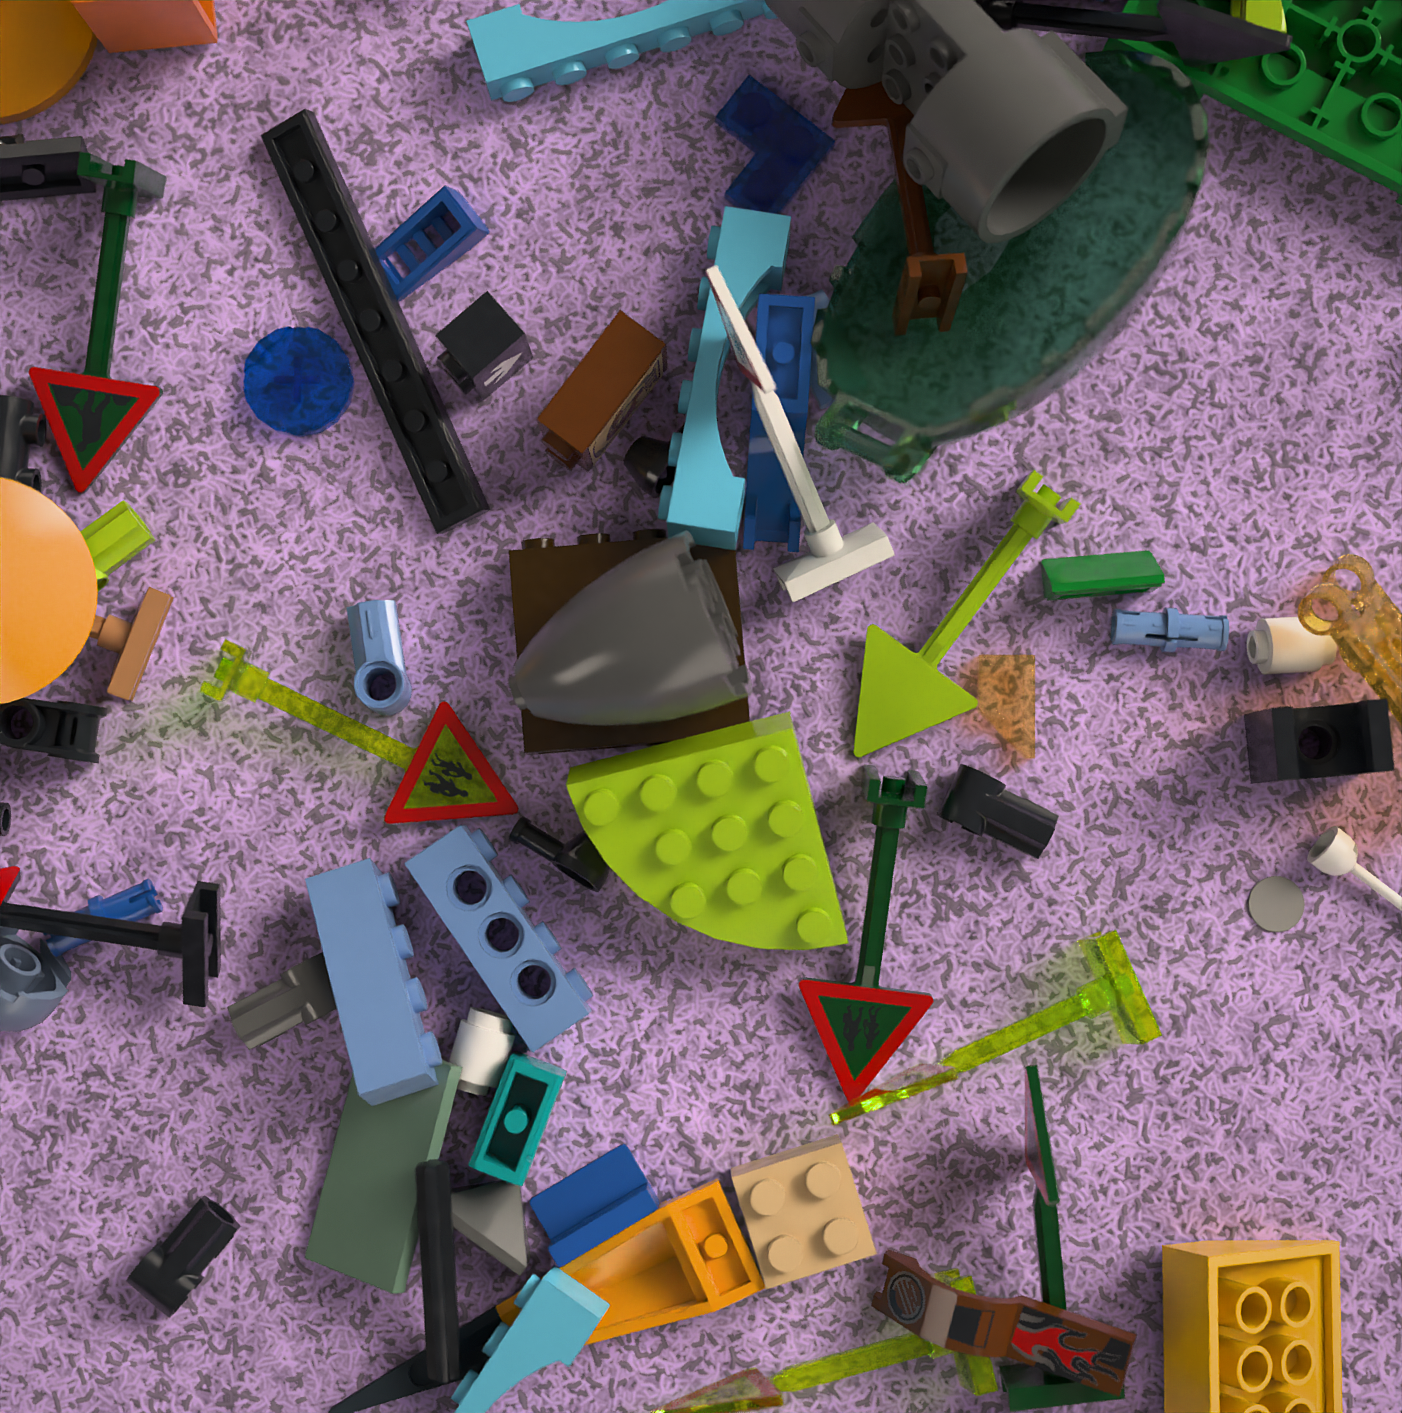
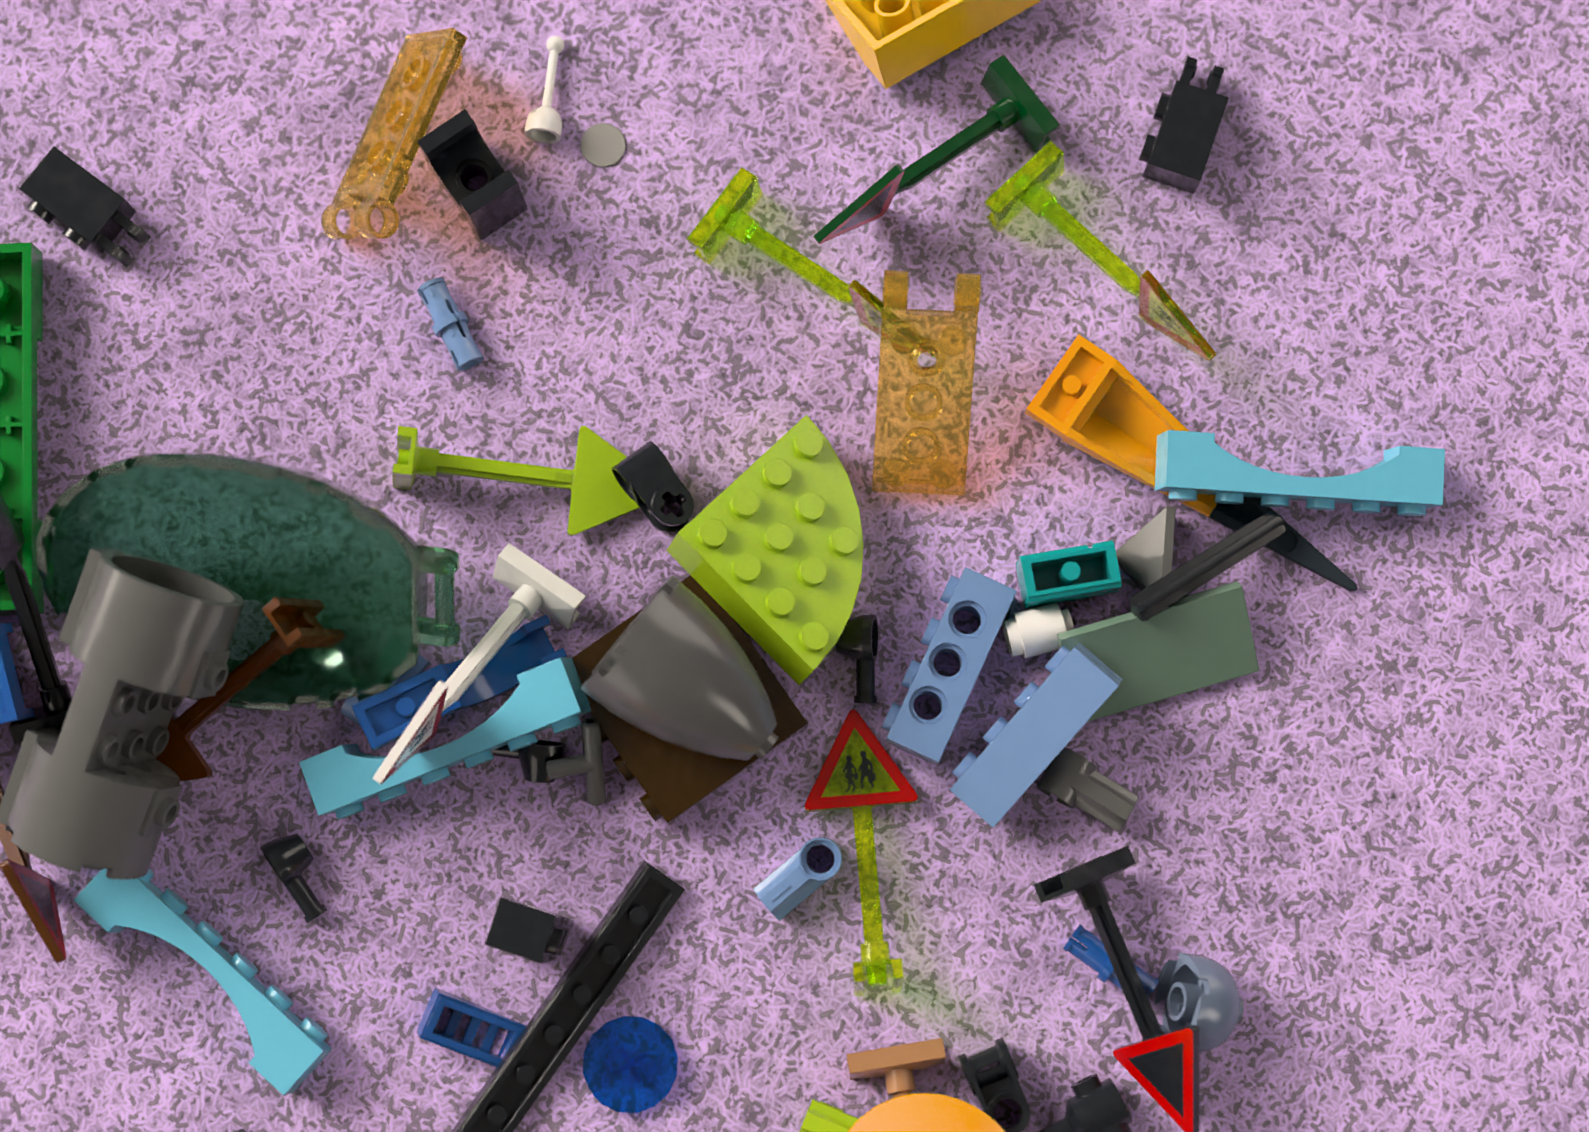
camera: 120 degrees left, 5 degrees down
black piece [126,1195,241,1318] -> none
blue panel [530,1144,659,1268] -> none
reddish brown brick [537,310,668,472] -> none
clear blue plate [715,75,836,214] -> none
tan brick [731,1134,877,1289] -> none
dark green piece [798,764,934,1103] -> none
piece [871,1249,1137,1396] -> none
black piece [936,764,1059,859] -> none
clear yellow tile [977,655,1035,759] -> none
green slope [1041,550,1165,601] -> none
white brick [1247,616,1337,675] -> none
none -> black bar [260,834,327,923]
none -> dark grey piece [545,717,606,806]
none -> black piece [612,441,694,533]
none -> clear yellow hinge [872,270,981,495]

